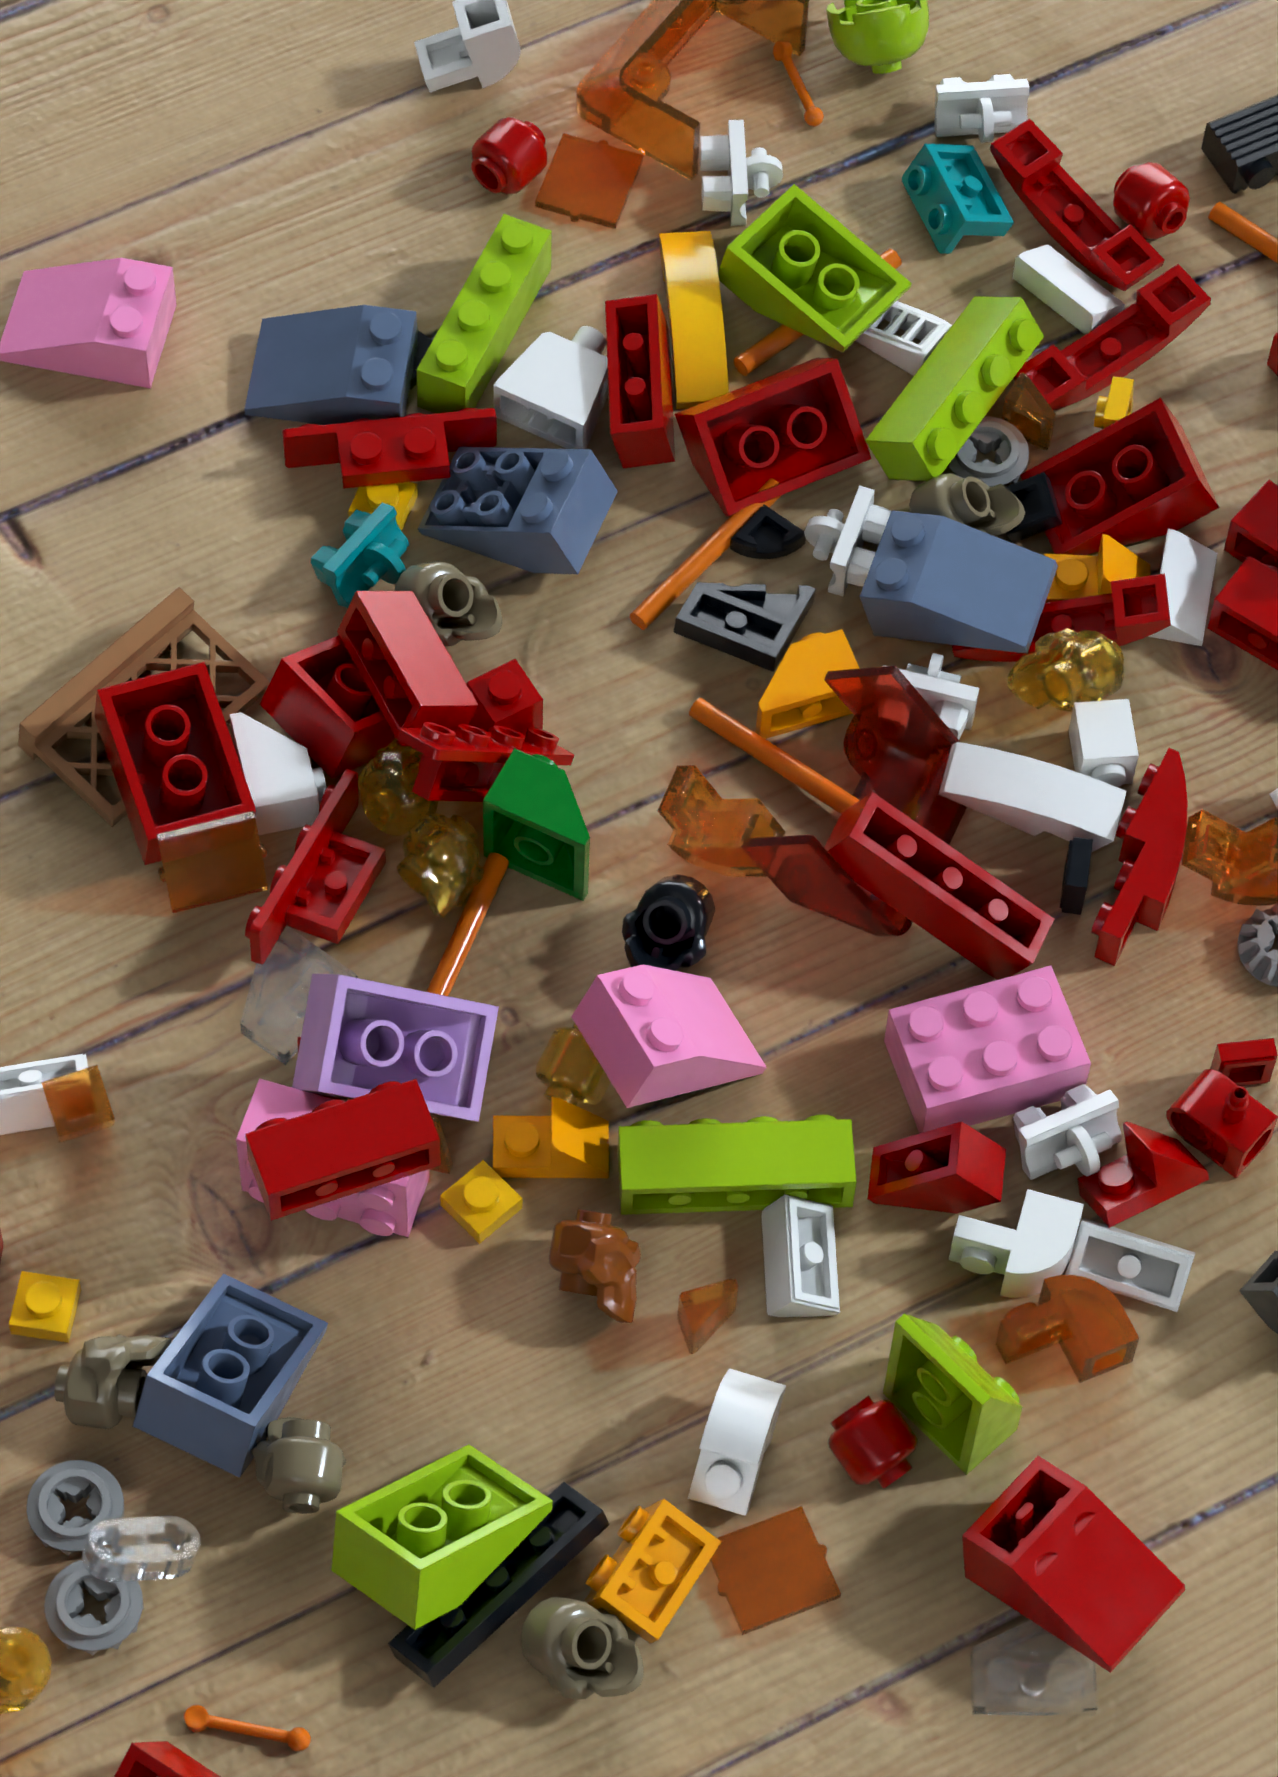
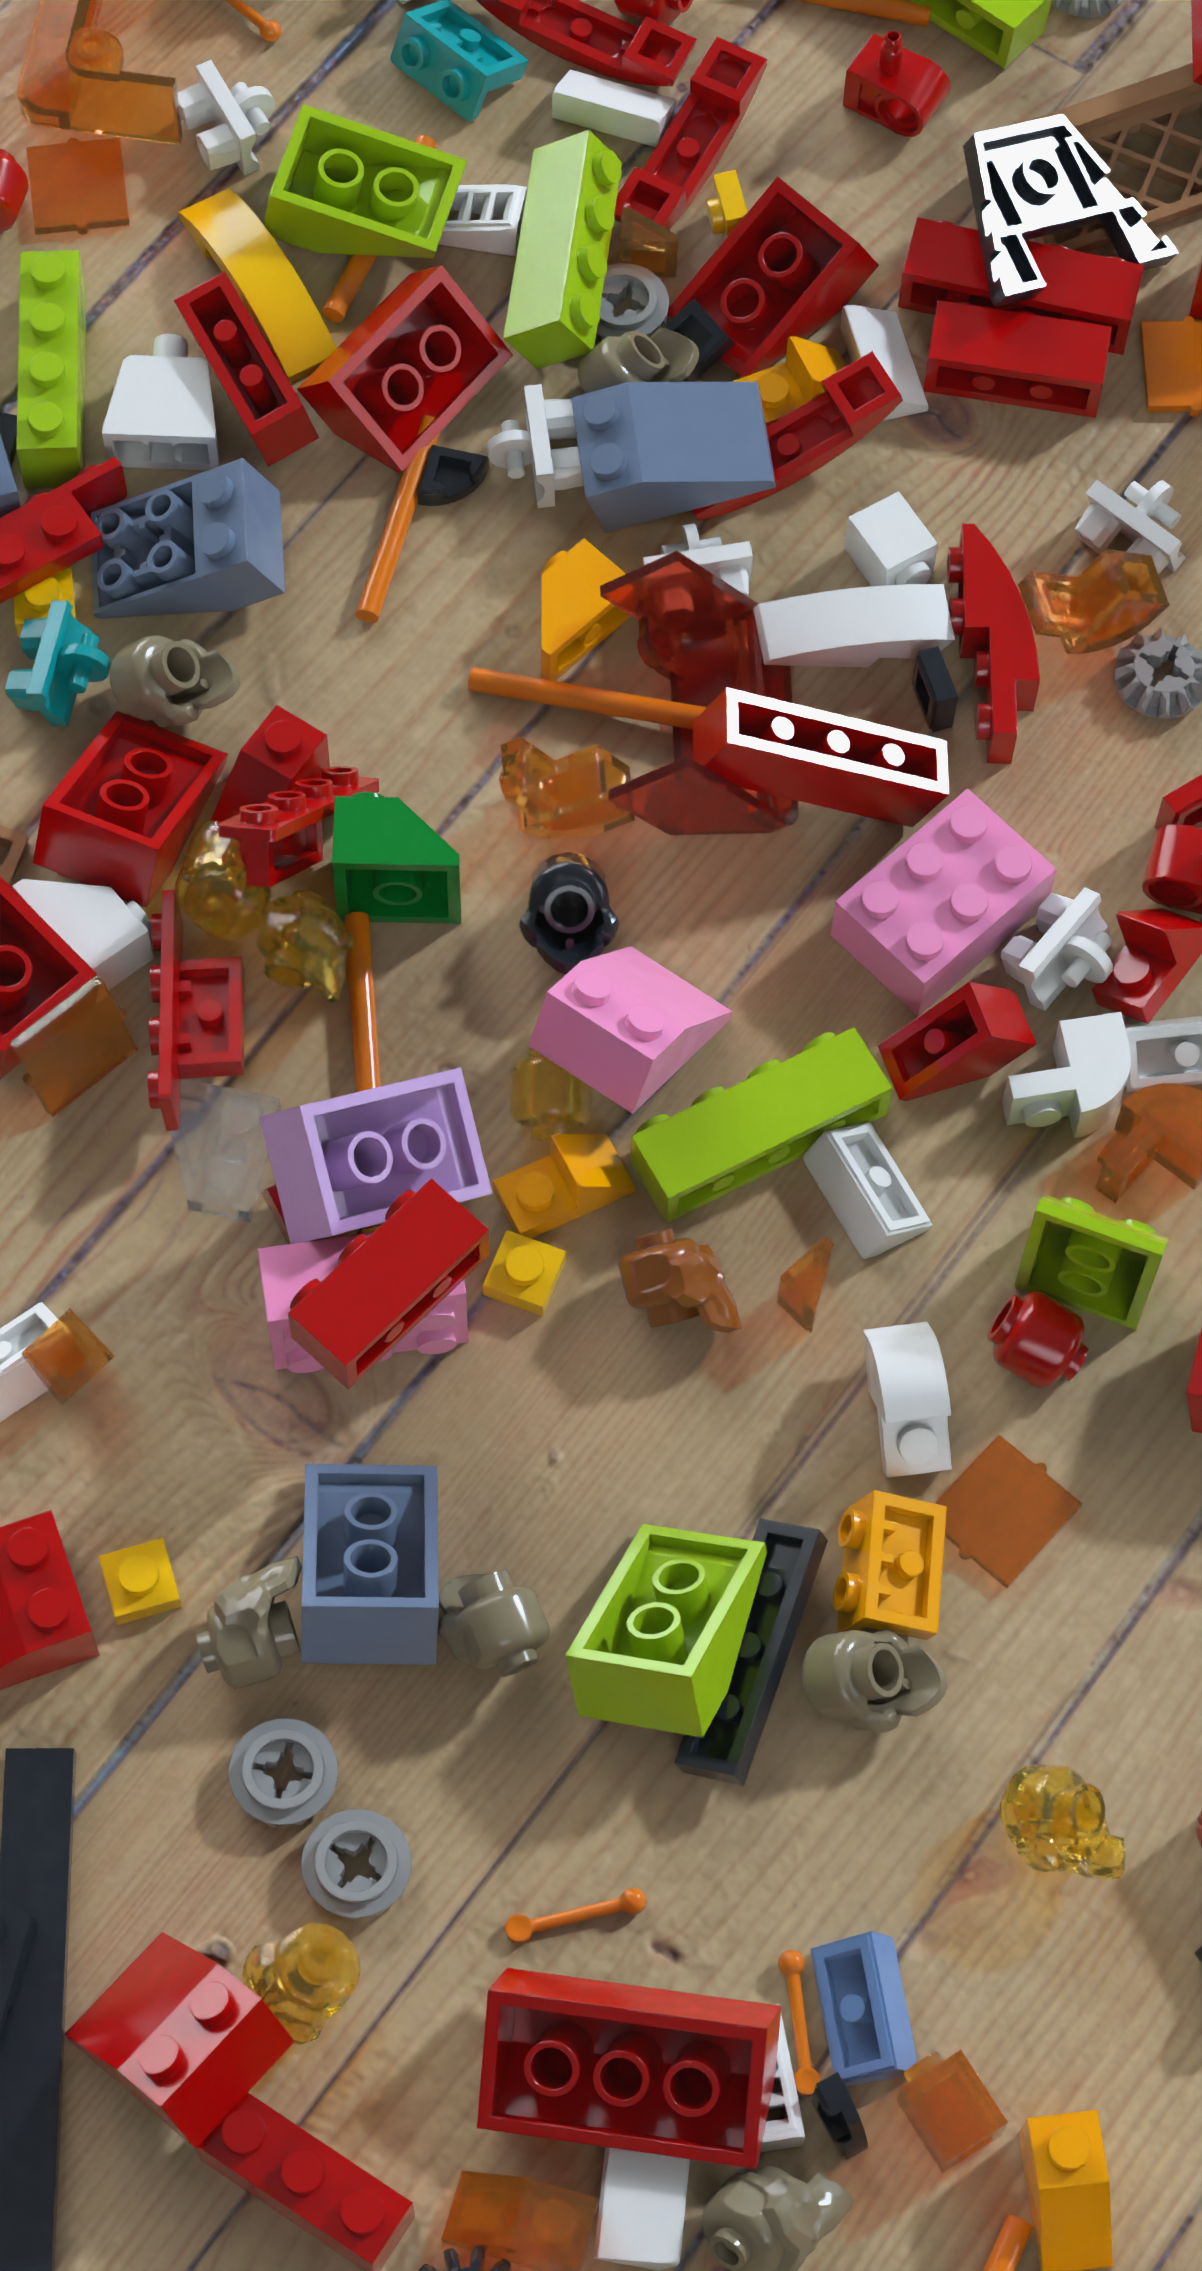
camera: 25 degrees left, 5 degrees up
clear beam [82,1516,201,1582] -> none
brick [337,591,478,746] -> none
black wing [674,582,816,672] -> none
clear yellow head [1007,628,1124,712] -> none

